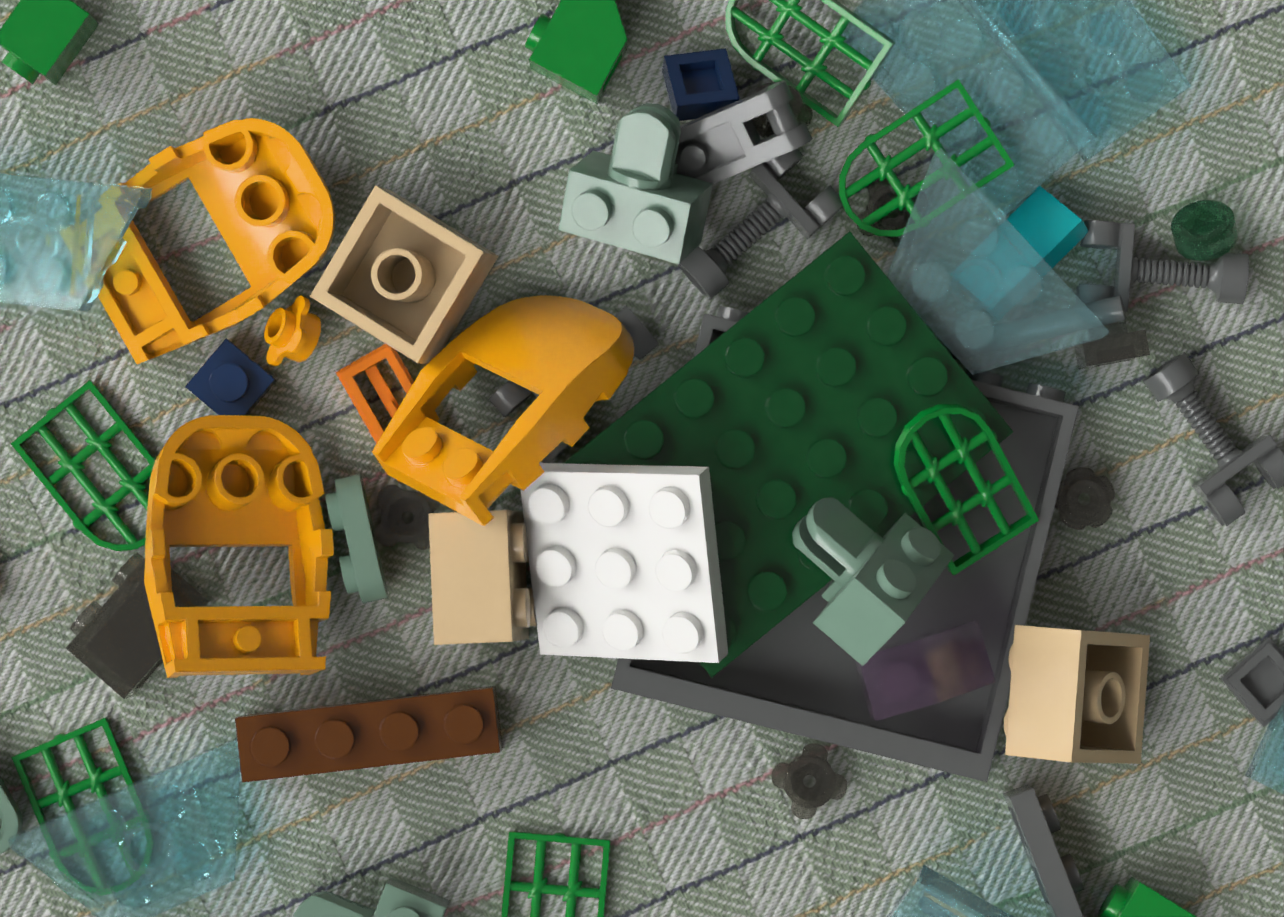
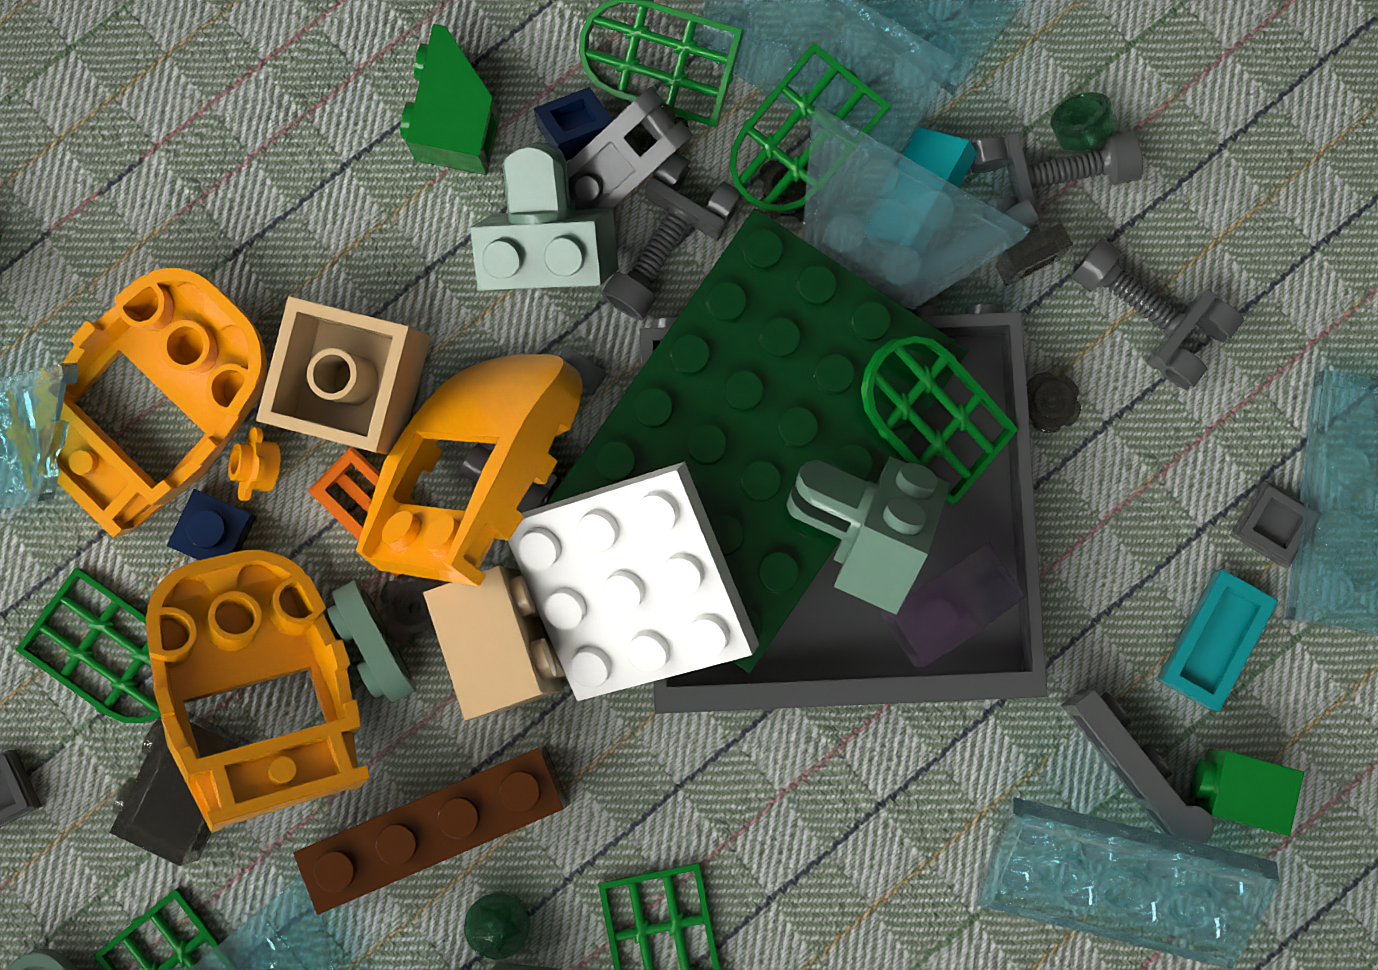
camera: 10 degrees left, 5 degrees down
clear smoke plate [771,743,847,819] -> none
tan brick [1004,625,1150,764] -> none
none -> clear green tile [464,891,531,960]
none -> teal tile [1156,569,1279,712]

